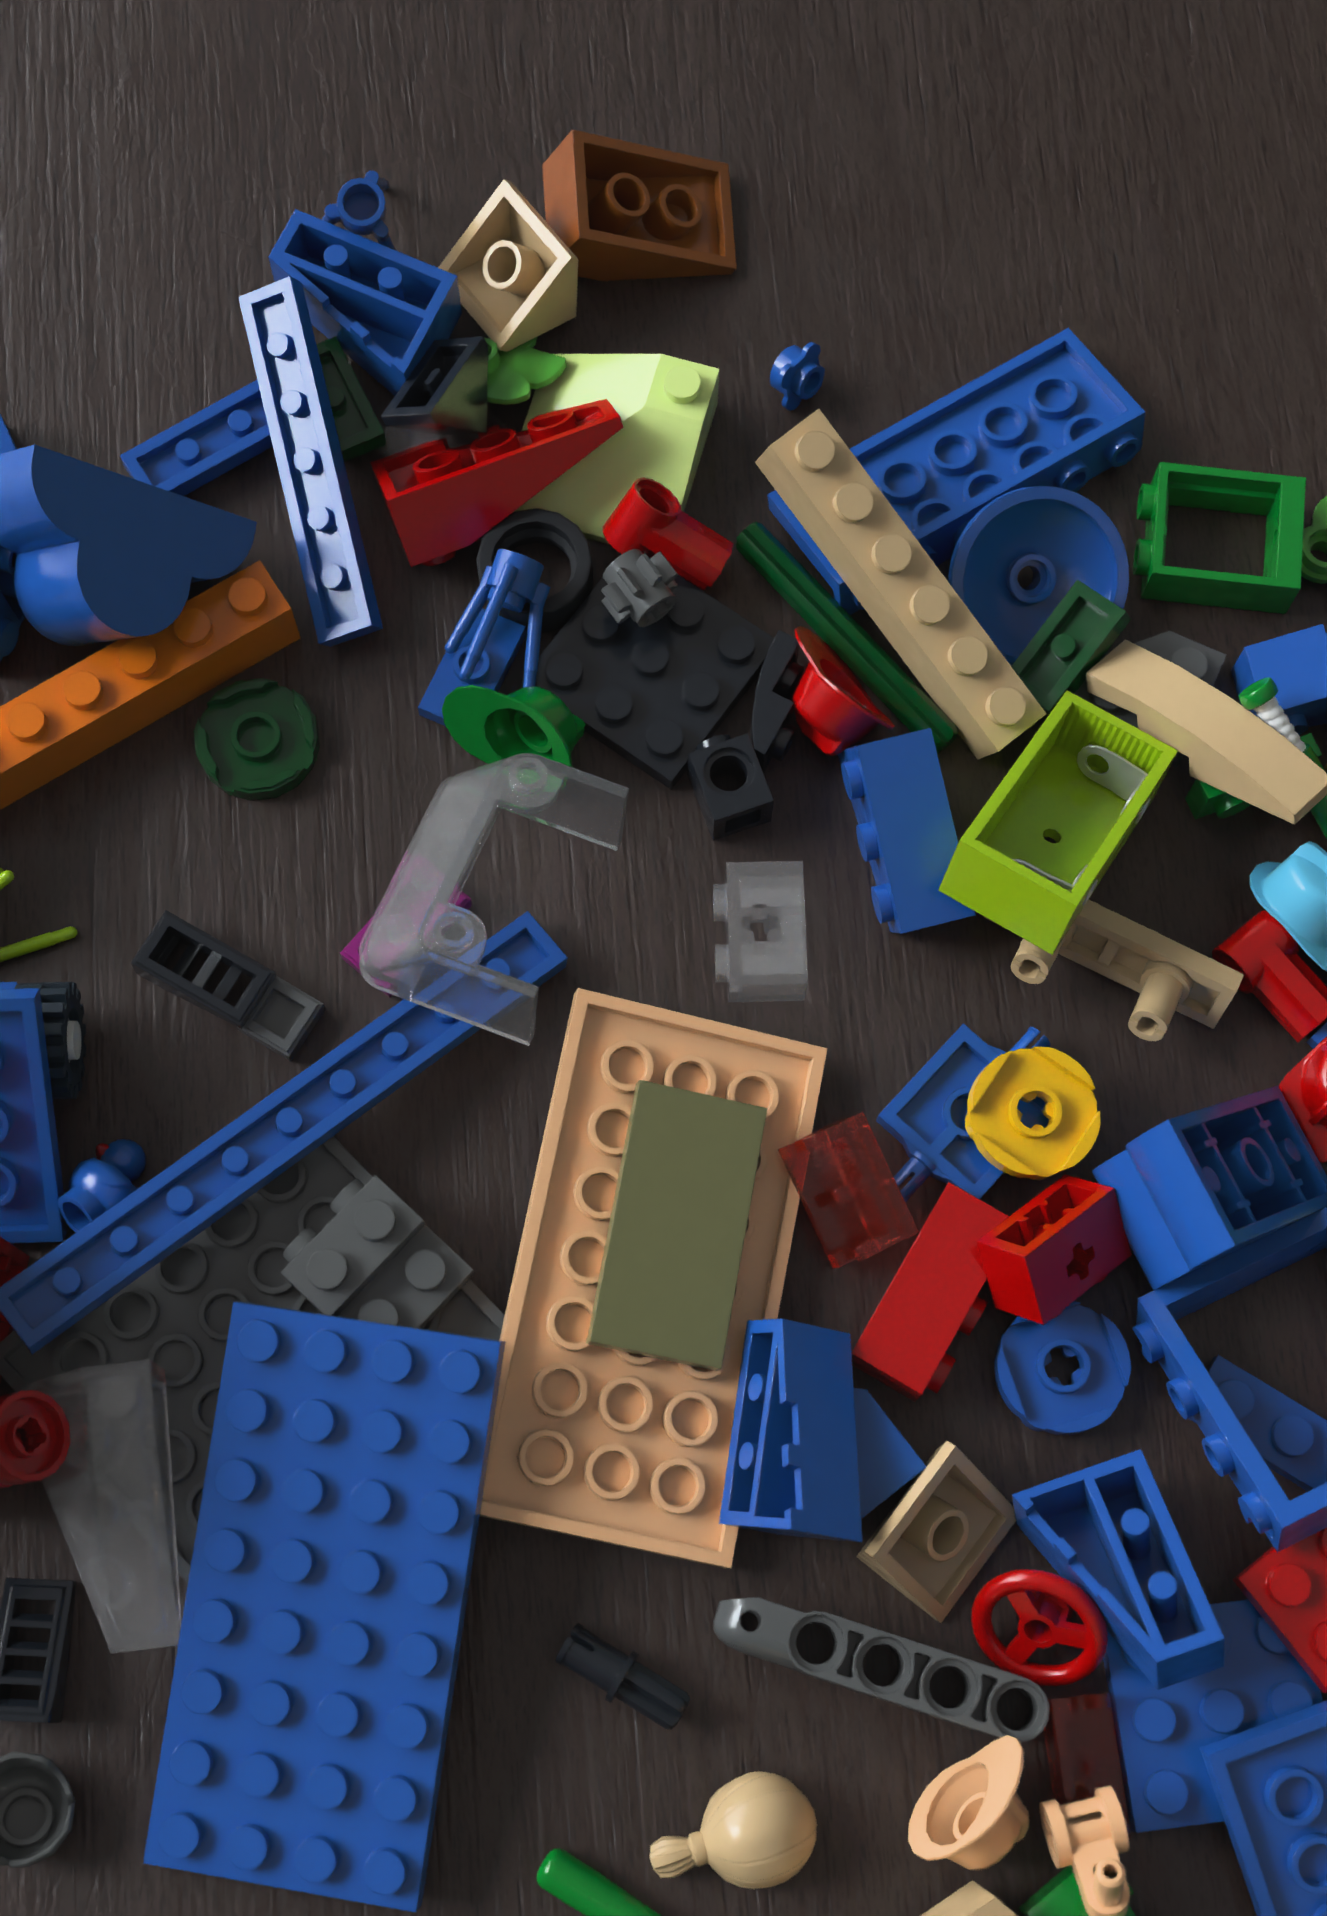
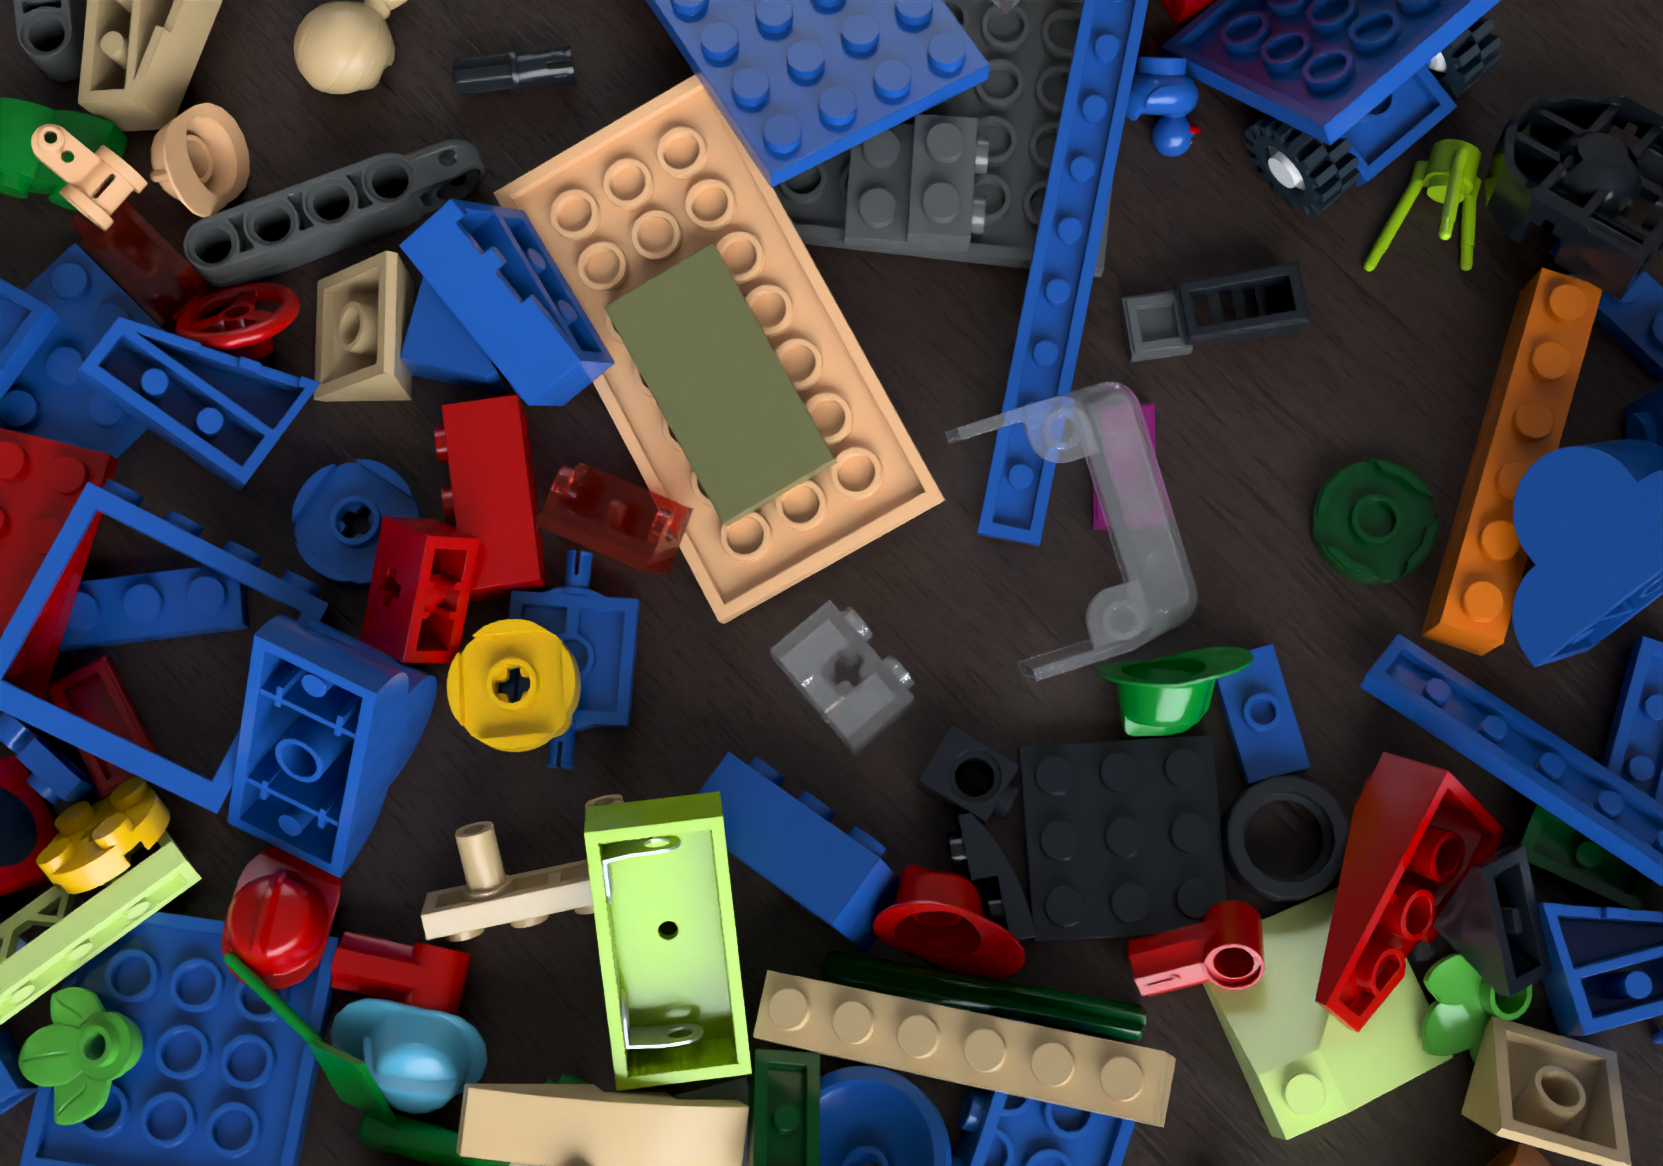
camera: 145 degrees right, 5 degrees up
blue plant [445,549,551,687] -> none
dark grey gear [601,549,678,627] -> none

